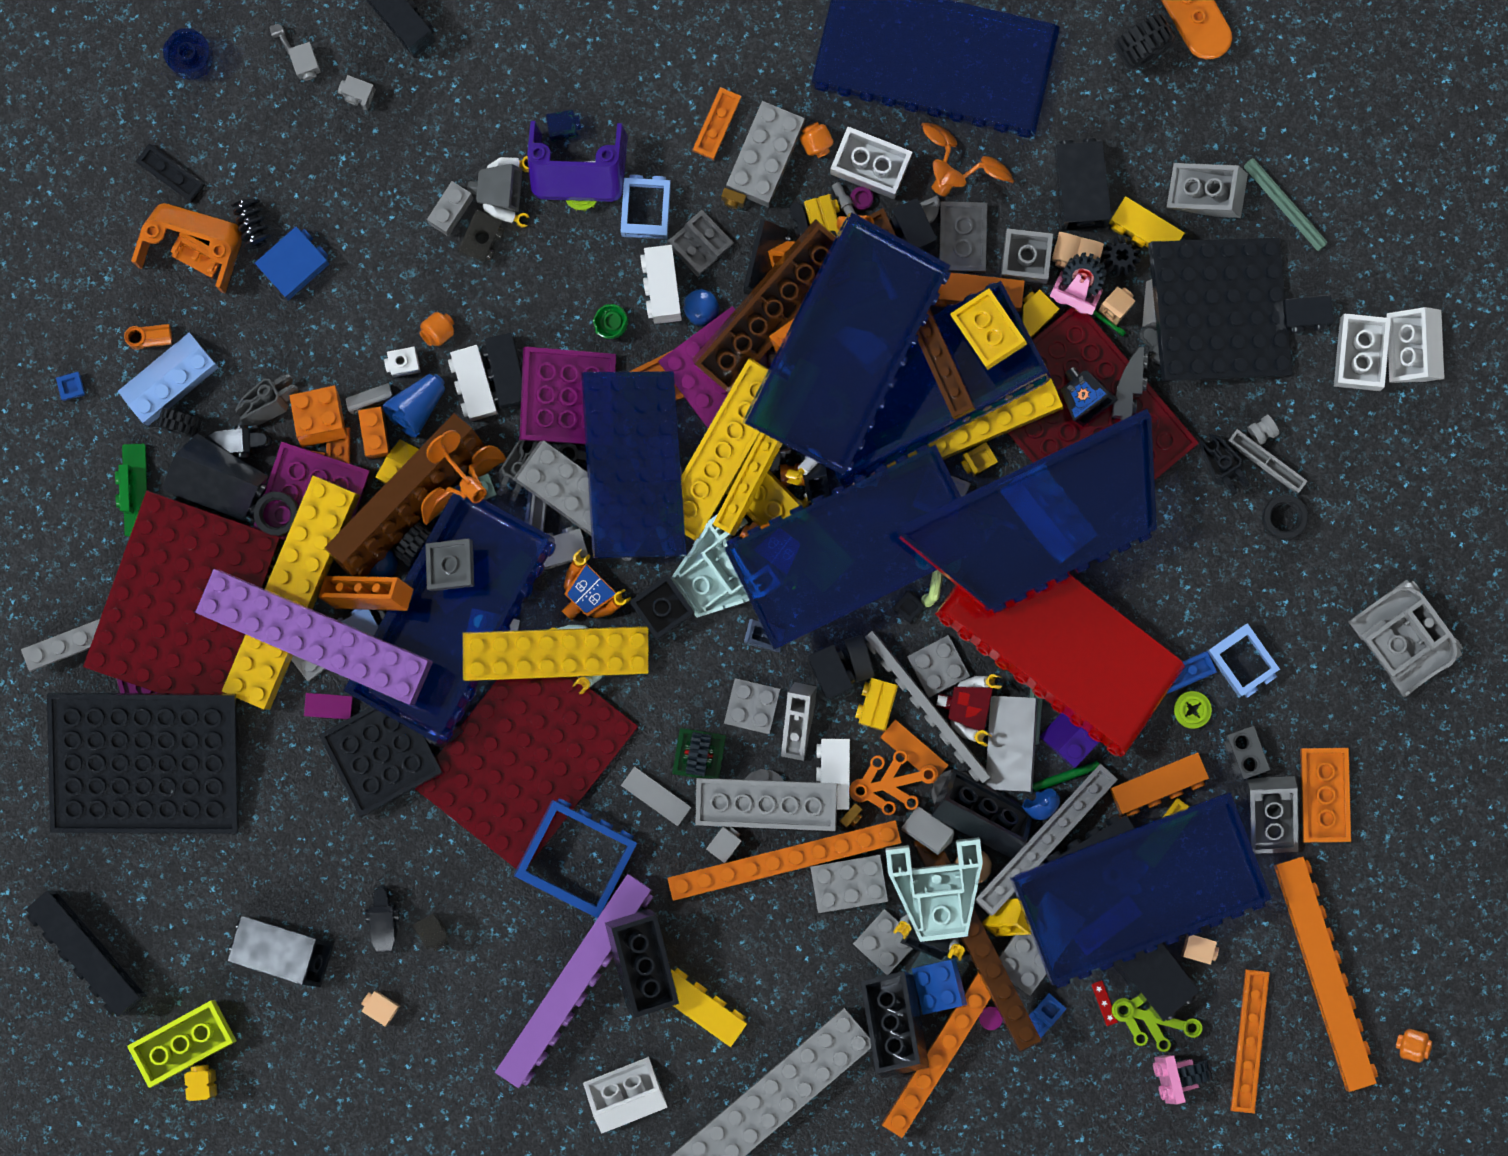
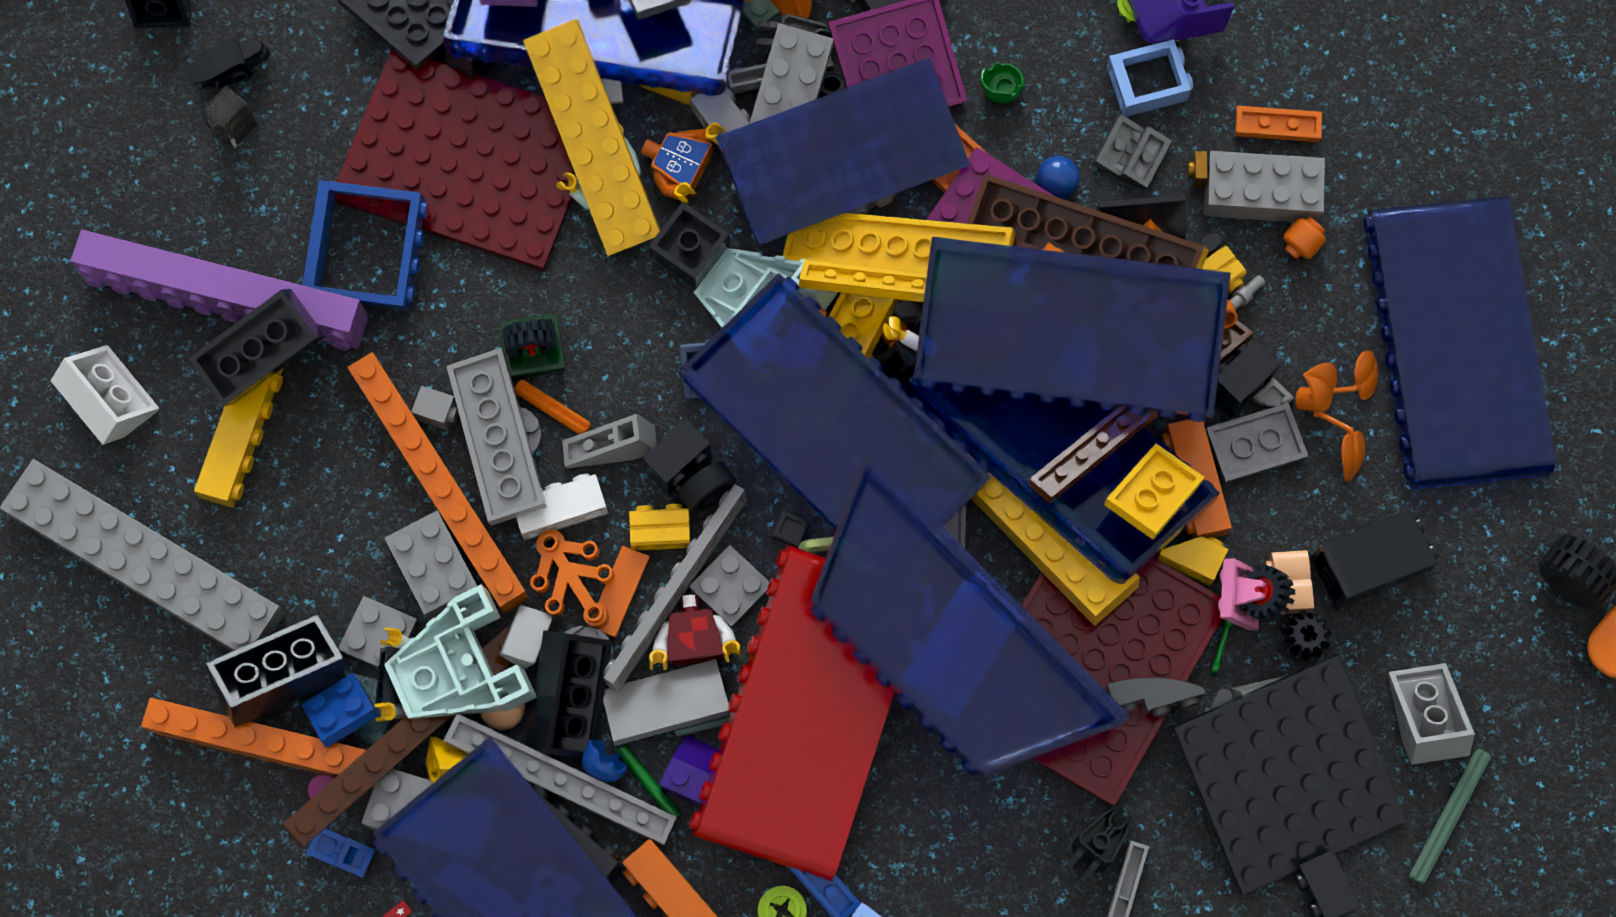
camera: 65 degrees right, 10 degrees down
light nougat brick [361,991,400,1026] -> none
light grey tile [621,767,692,826] -> none
white brick [640,245,682,324] -> none
light grey plate [724,678,780,735] -> none
white brick [830,127,912,199] -> none
pearl gold plate [840,803,862,827] -> none
magenta tile [850,186,873,211] -> none
yellow bracket [961,442,998,477] -> none
light grey brick [1000,229,1053,284] -> none
torso [1061,367,1118,427] -> none
light nougat slope [1098,286,1135,325] -> none
yellow brick [1109,196,1184,248] -> none
light grey wheel [1247,415,1280,446] -> none
none -> orange axle [514,380,591,434]

